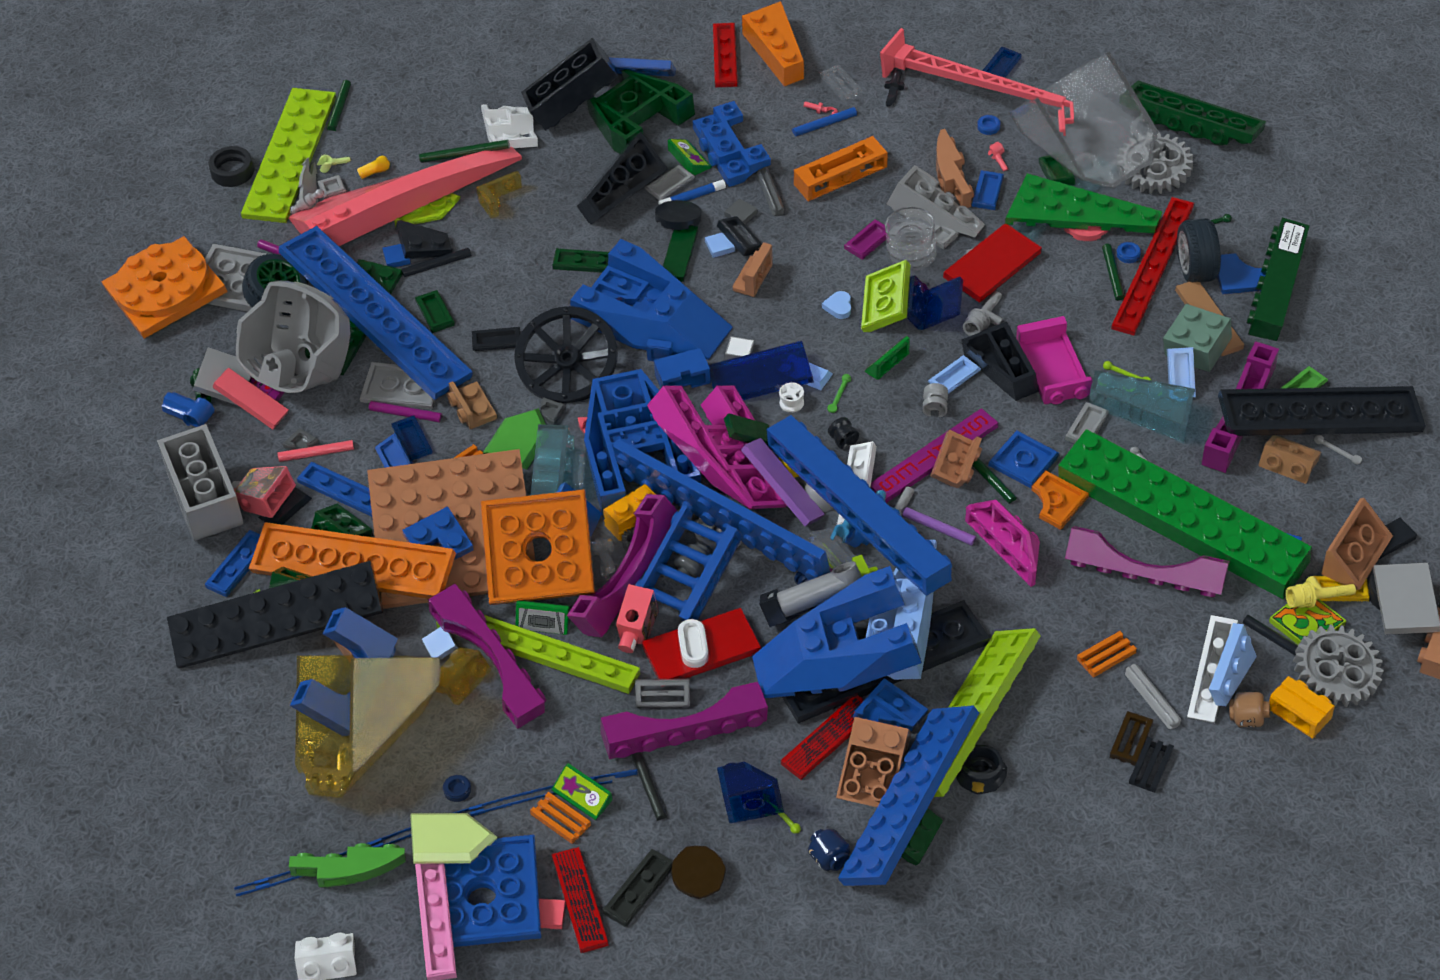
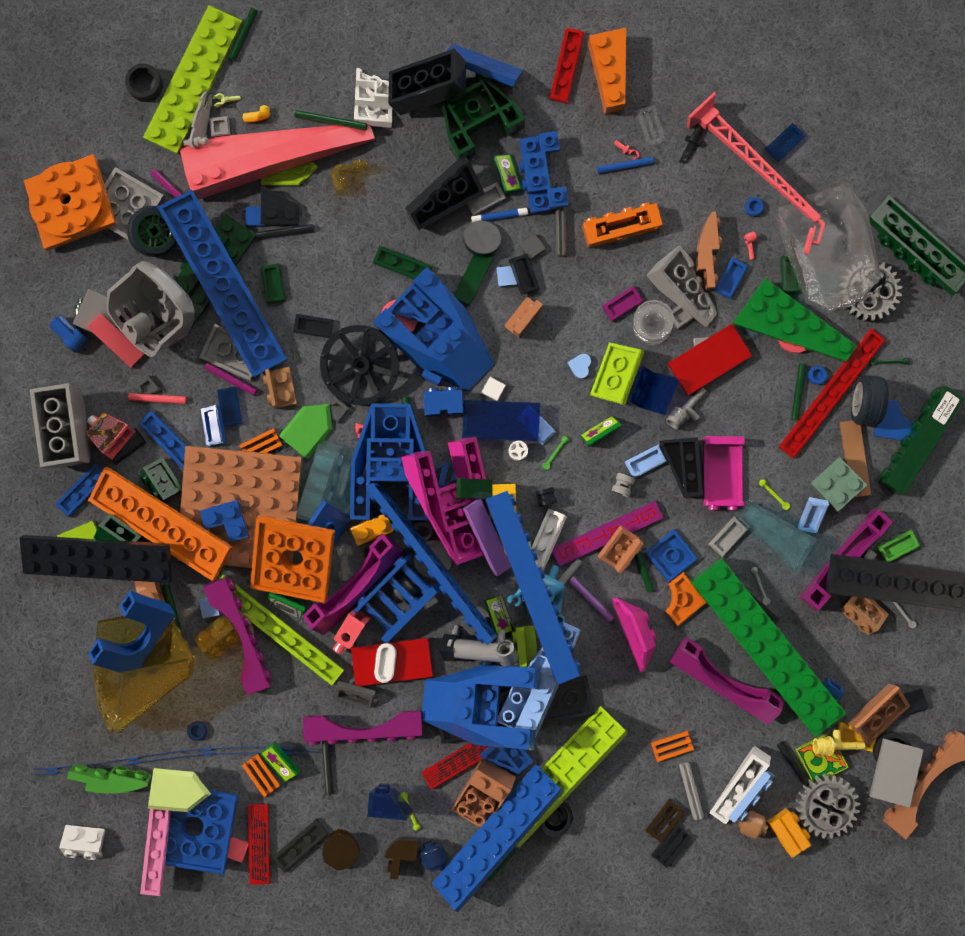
camera: 10 degrees right, 35 degrees up
none -> dark brown brick [385,836,419,880]

